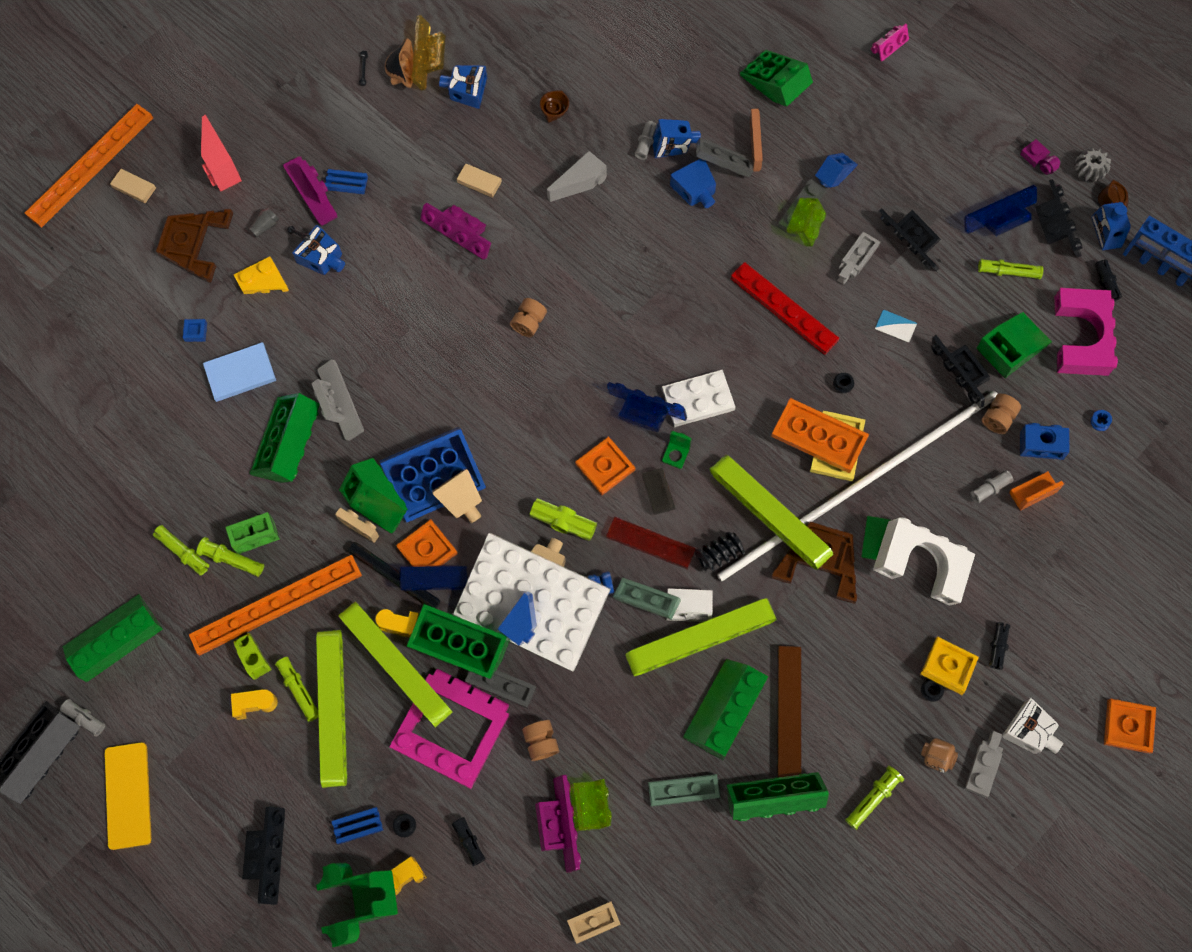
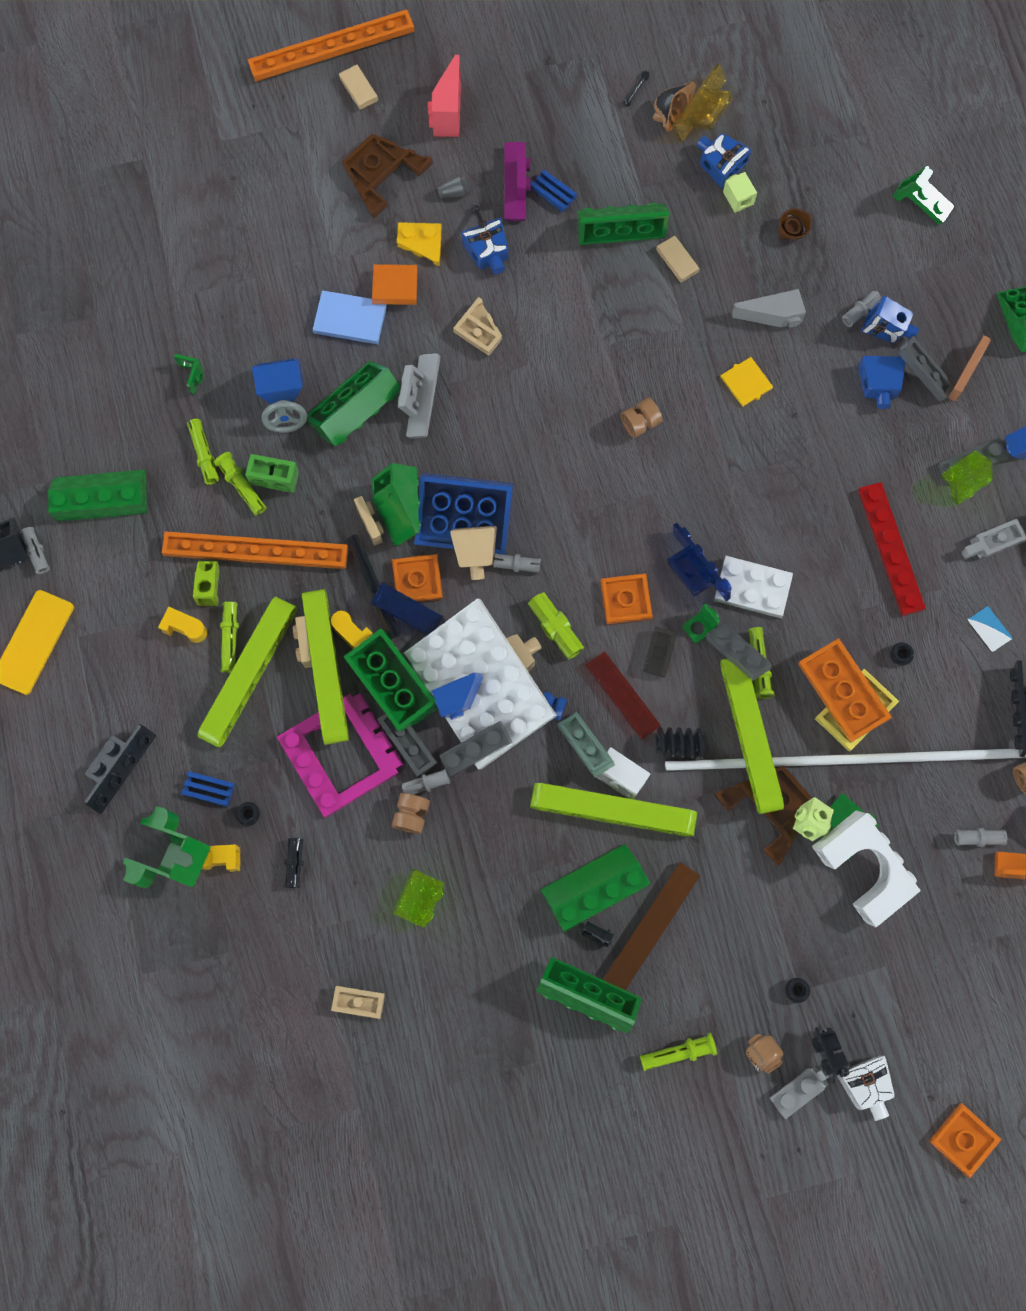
camera: 30 degrees right, 5 degrees up
blue plate [183,319,207,342] -> none
magenta bracket [420,203,491,260] -> none
magenta bracket [535,775,581,873] -> none
sand green tile [648,774,720,807] -> none
yellow tile [921,636,979,695] -> none
black pin [988,622,1011,670] -> none
none -> green bracket [174,354,203,395]
none -> blue piece [252,358,307,433]
none -> tan plate [293,616,312,668]
none -> orange tile [372,264,418,305]
none -> light grey axle [402,769,450,795]
none -> dark grey plate [439,721,513,777]
none -> tan wing [453,297,502,356]
none -> light grey pin [493,553,541,573]
none -> green slope [577,203,670,245]
none -> black pin [581,921,614,948]
none -> dark grey plate [706,623,771,681]
none -> yellow piece [720,357,773,407]
none -> yellowish green brick [723,172,757,213]
none -> lime pin [748,627,775,699]
none -> yellowish green brick [793,797,834,841]
none -> black hinge [812,1027,850,1084]
none -> bracket [892,166,954,225]

